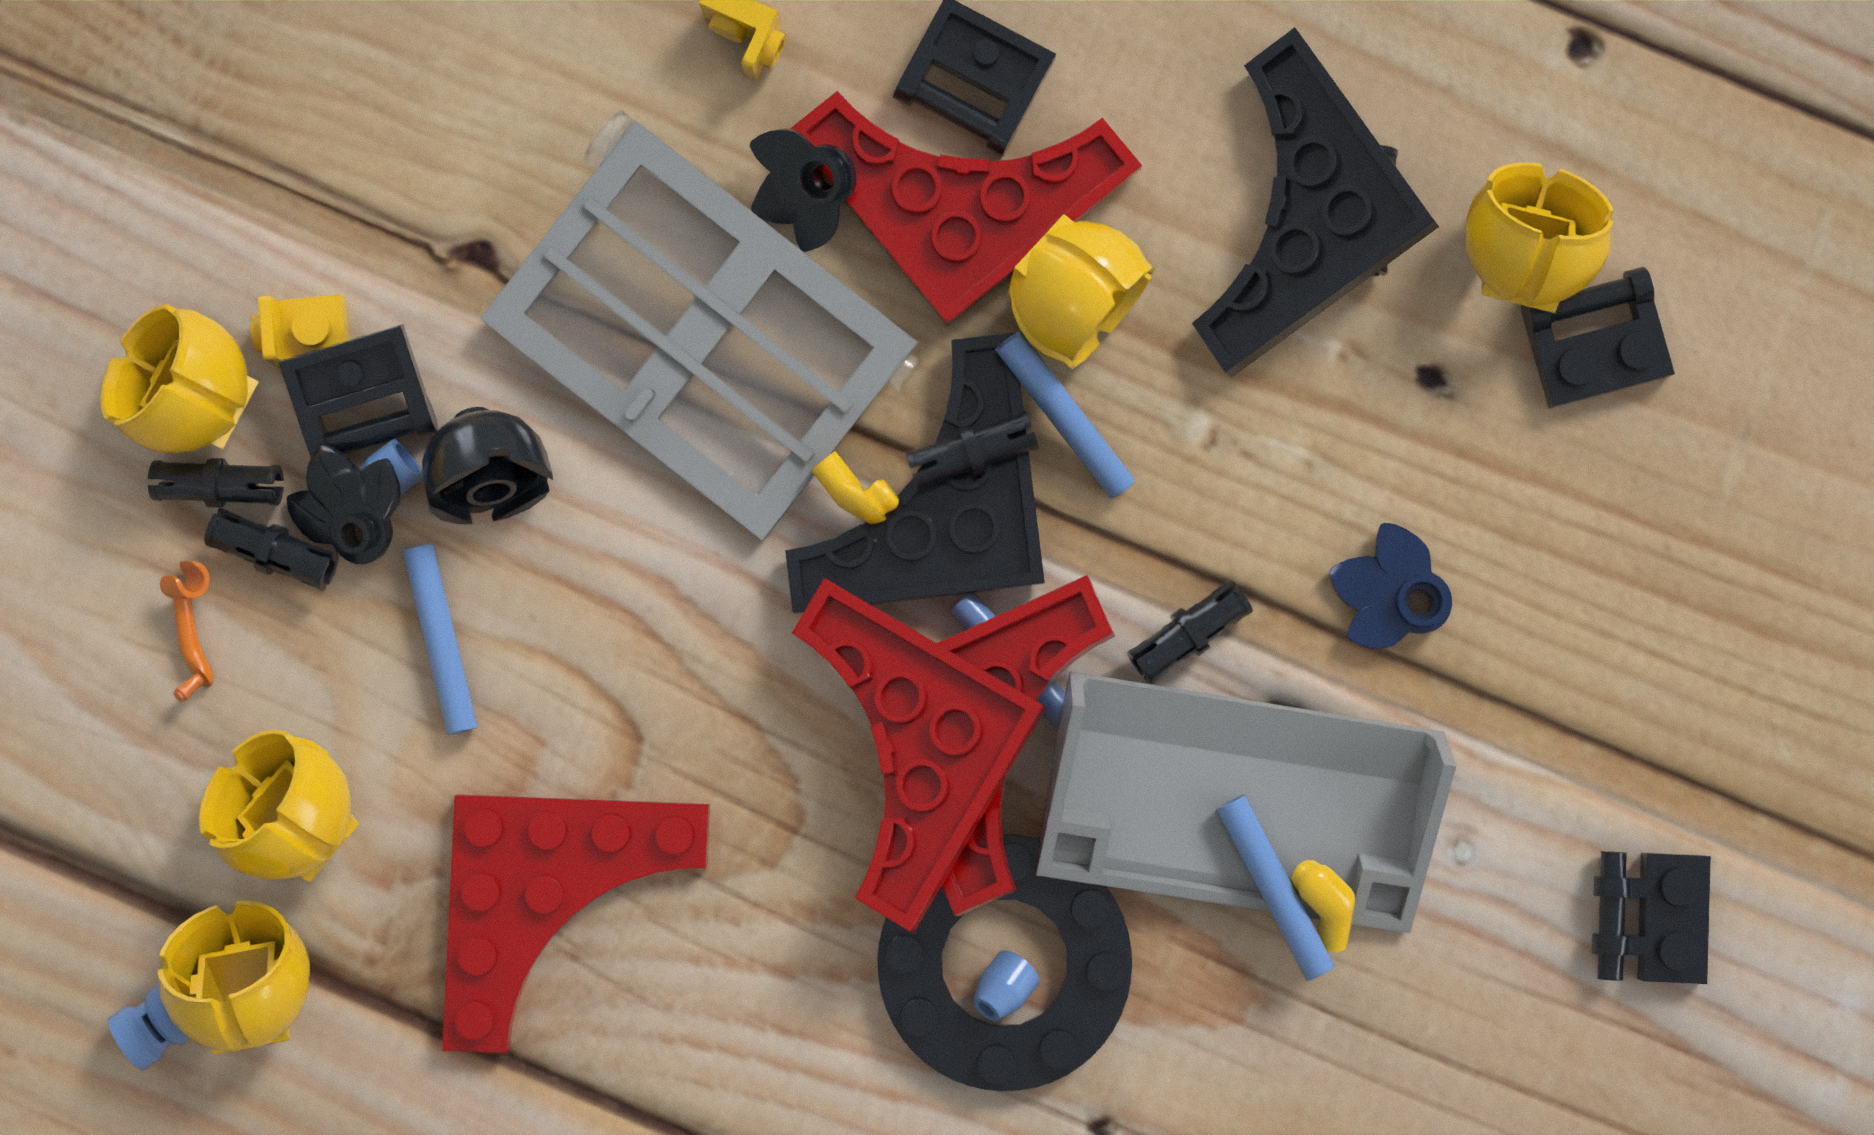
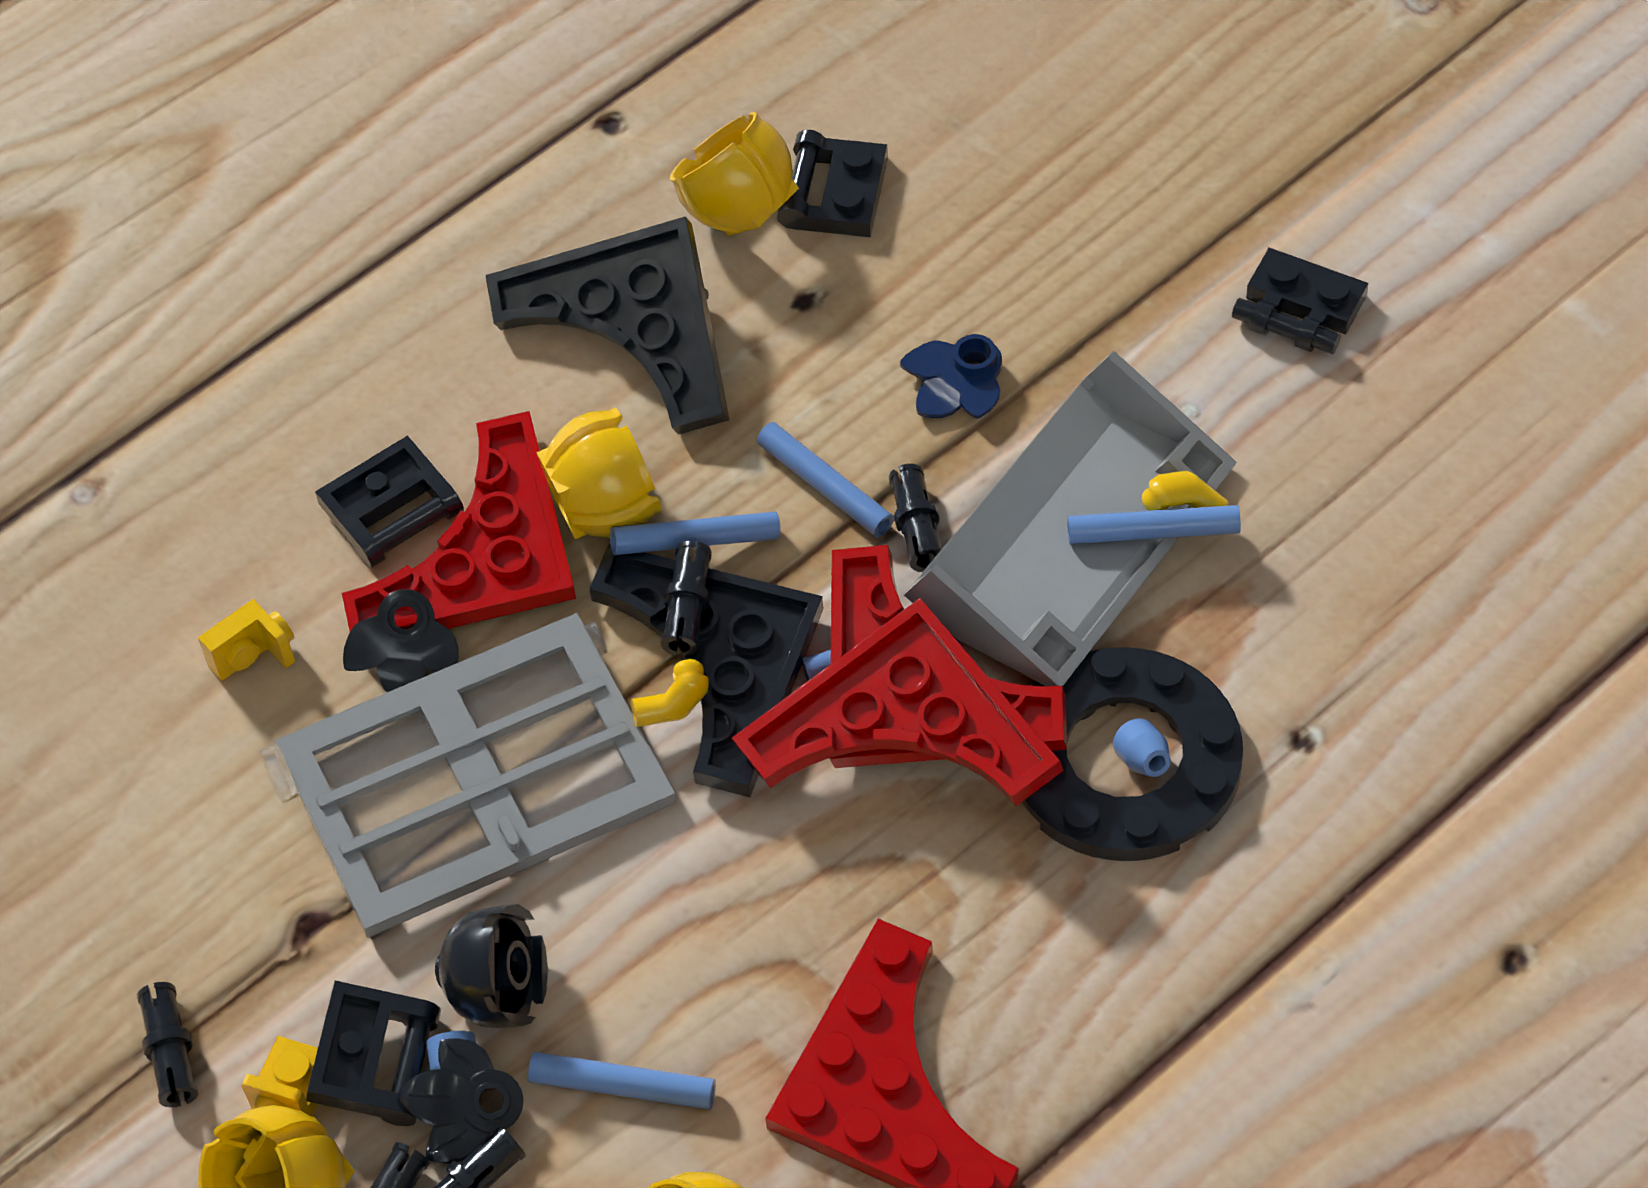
camera: 60 degrees left, 30 degrees down
none -> black pin [137,982,199,1108]
none -> medium blue piece [757,422,894,538]

